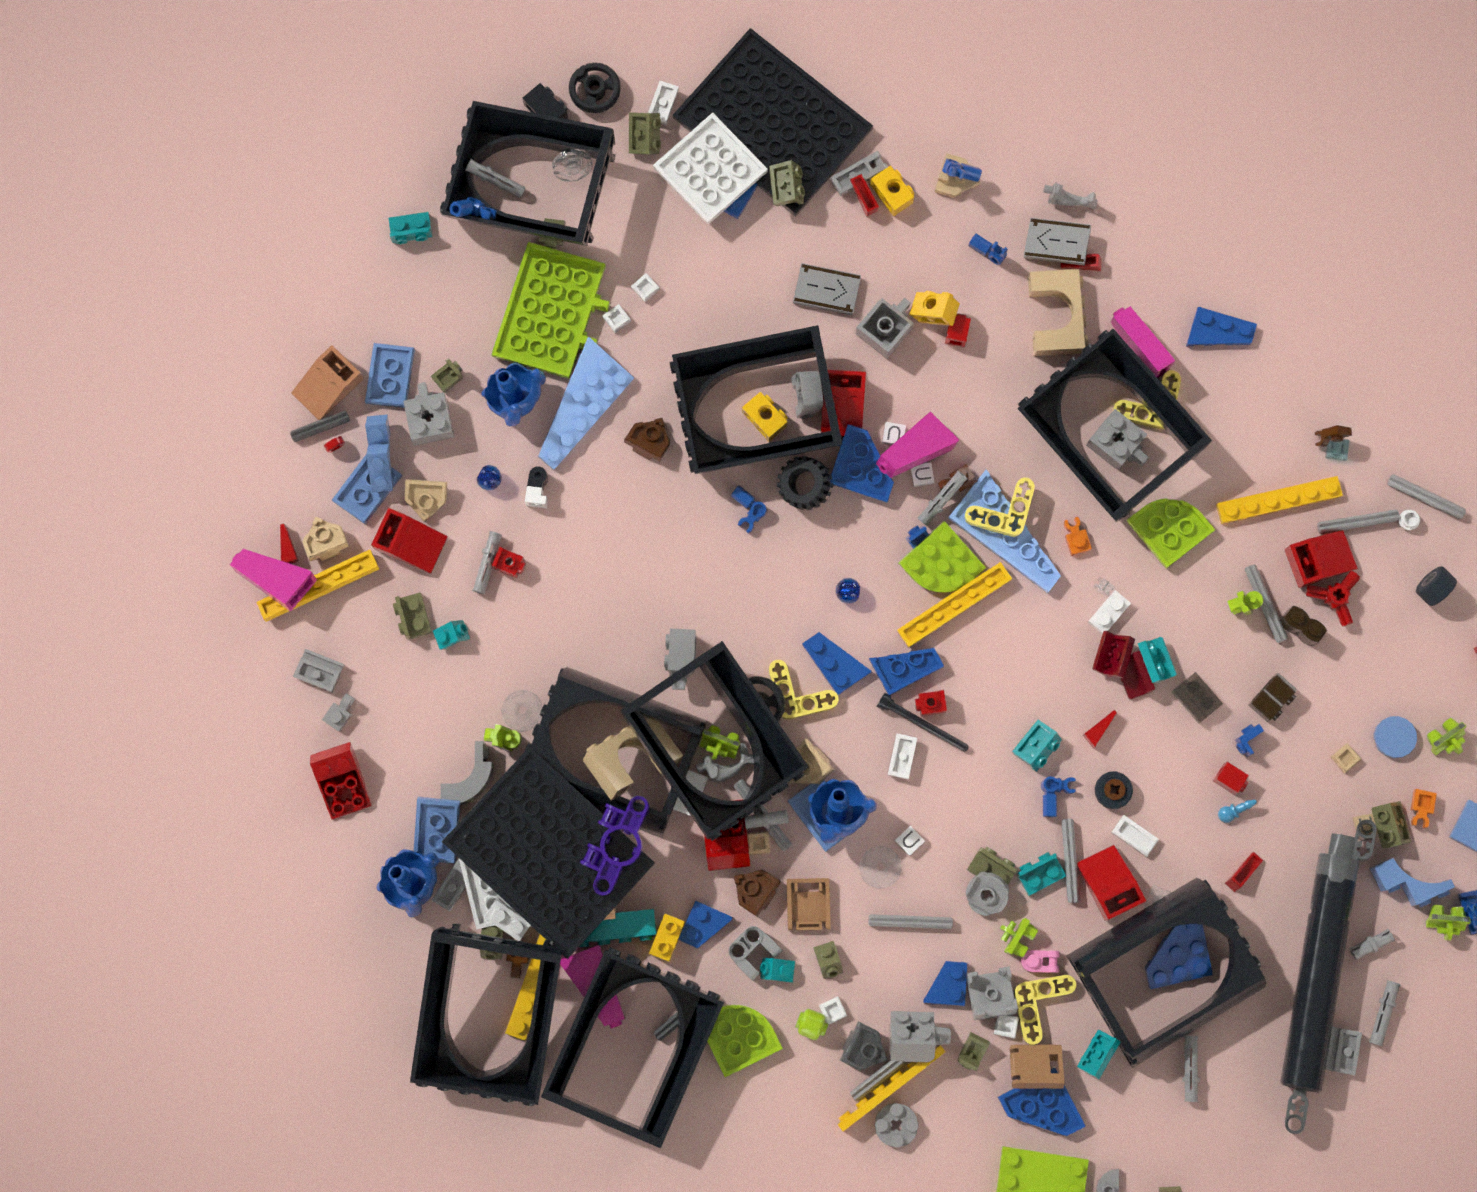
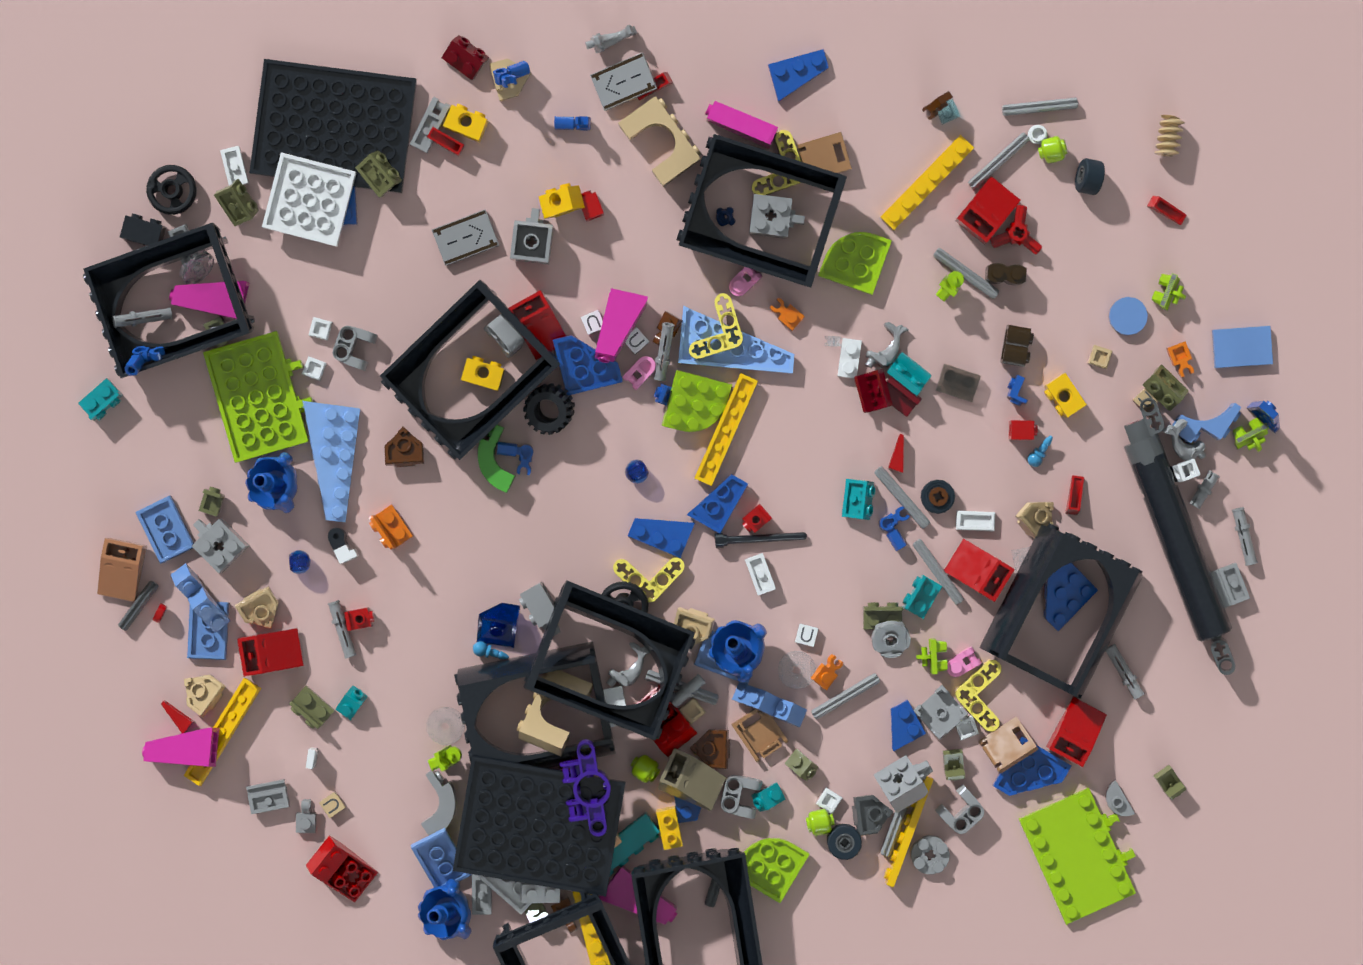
camera: 35 degrees left, 10 degrees up
lime hips [700,725,740,760] -> none
teal bracket [1077,1029,1121,1079] -> none
none -> dark pink slope [169,281,250,319]
none -> white tile [306,747,318,769]
none -> tan tile [319,791,346,818]
none -> light grey piece [332,326,378,371]
none -> orange bracket [369,504,413,550]
none -> dark red bracket [441,35,489,80]
none -> dark azure bar [473,641,509,659]
none -> clear blue slope [476,603,520,648]
none -> bright green arch [478,425,515,493]
none -> bright pink plate [622,356,656,390]
none -> lime head [630,755,660,783]
none -> dark tan slope [658,748,726,811]
none -> dark blue plate [716,207,736,226]
none -> bright pink plate [729,267,763,296]
none -> medium blue arch [732,682,807,727]
none -> medium nougat container [797,132,852,173]
none -> orange plate [811,654,844,691]
none -> black wheel [827,824,862,860]
none -> light grey animal [865,322,909,369]
none -> light grey axle [874,466,930,528]
none -> light grey piece [935,785,984,834]
none -> tan plate [1015,502,1054,539]
none -> lime head [1038,136,1068,163]
none -> yellow brick [1044,373,1087,418]
none -> red slope [1046,696,1107,767]
none -> light grey animal [1162,419,1206,461]
none -> white leg [1171,459,1200,482]

